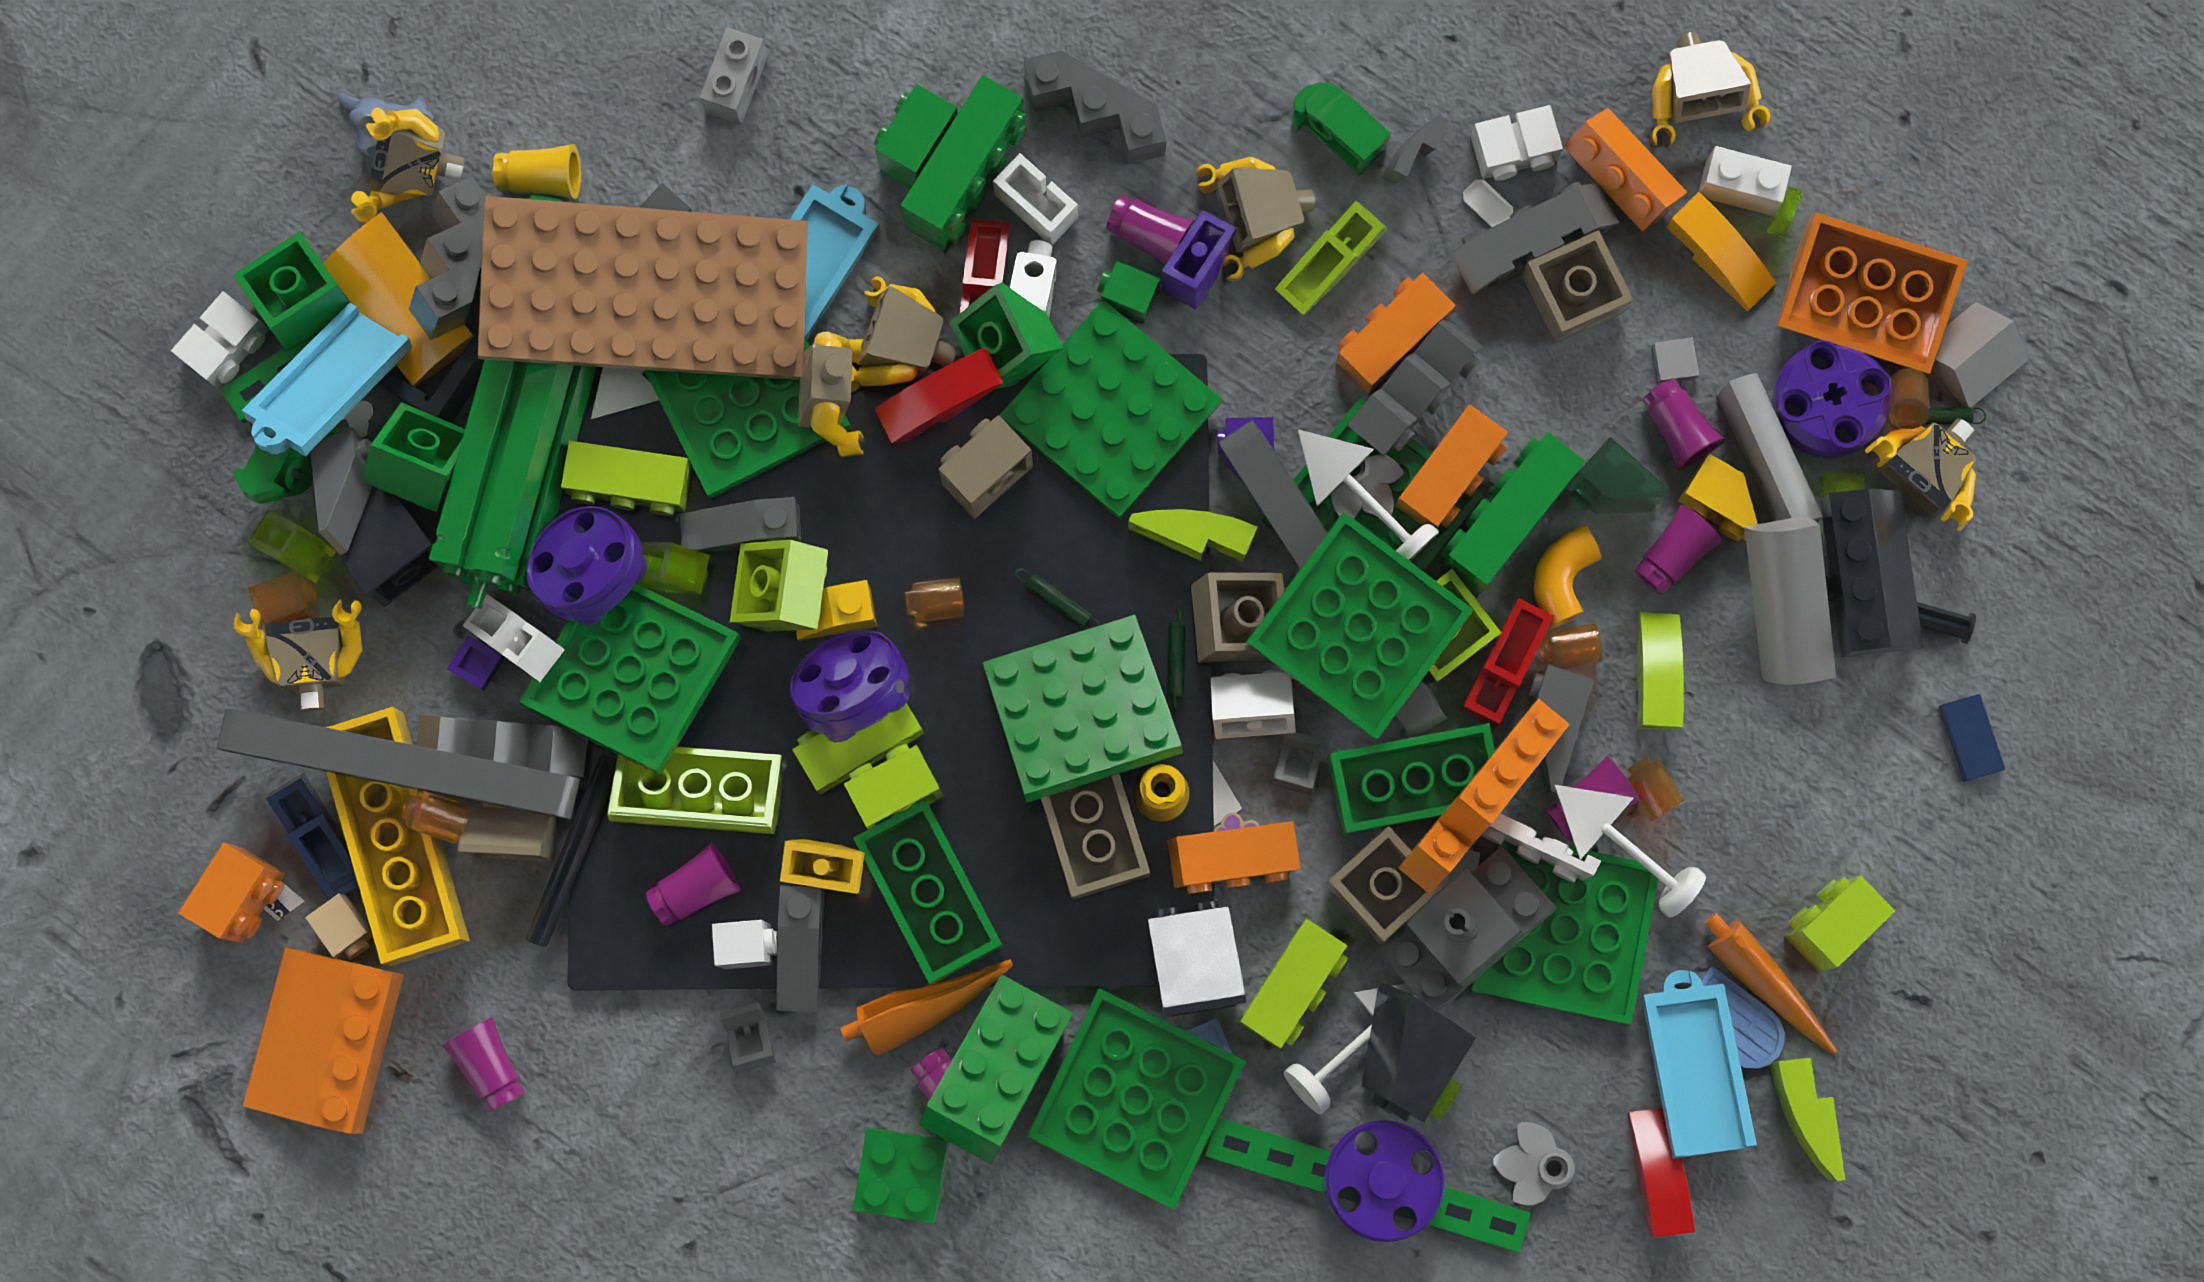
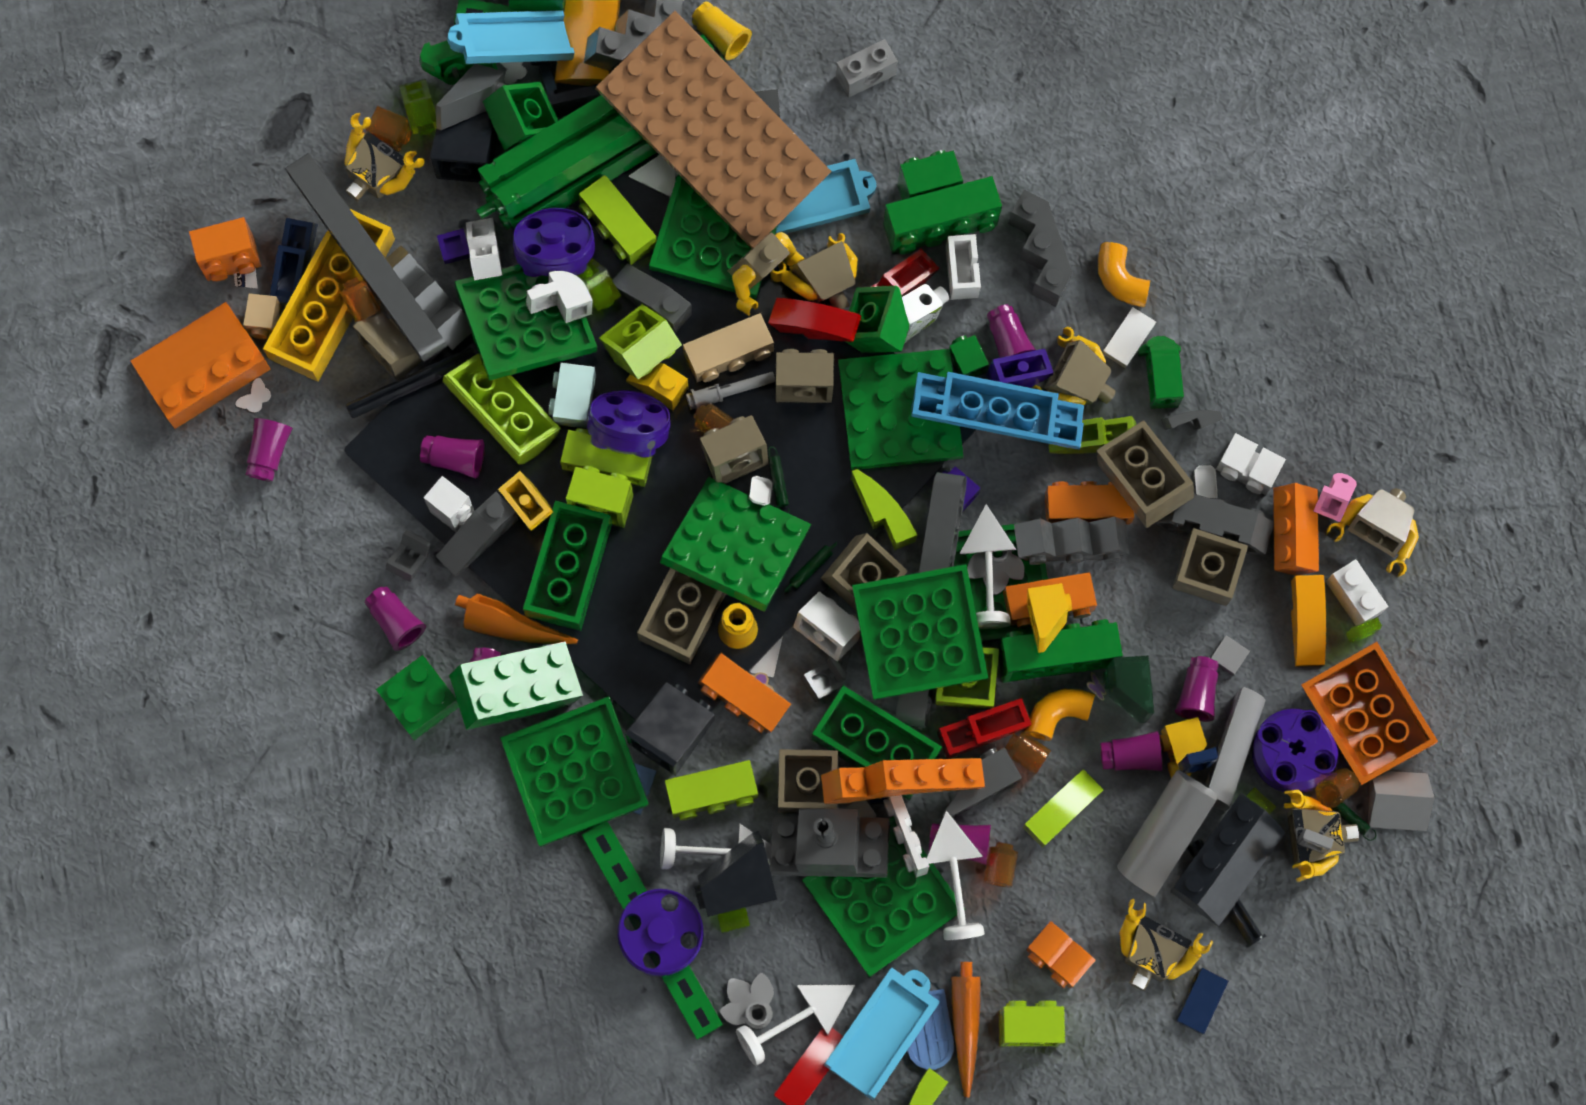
camera: 40 degrees right, 5 degrees down
none -> white sticker [236,378,271,412]
none -> magenta plant [365,586,426,651]
none -> white brick [527,271,593,323]
none -> light aqua brick [549,363,596,429]
none -> tan brick [683,313,774,382]
none -> light grey pin [686,372,776,411]
none -> dark tan slope [700,415,768,484]
none -> white piece [736,985,855,1066]
none -> white piece [749,476,772,506]
none -> dark azure slope [911,372,1084,450]
none -> yellow slope [1026,583,1072,653]
none -> orange brick [1026,921,1096,989]
none -> medium lavender sticker [1087,672,1106,701]
none -> dark tan brick [1096,420,1194,528]
none -> light orange cylinder [1098,242,1150,308]
none -> white tile [1103,307,1156,369]
none -> torso [1119,899,1213,991]
none -> dark blue tile [1178,748,1218,774]
none -> light grey tile [1297,829,1334,854]
none -> bright pink leg [1314,473,1356,522]

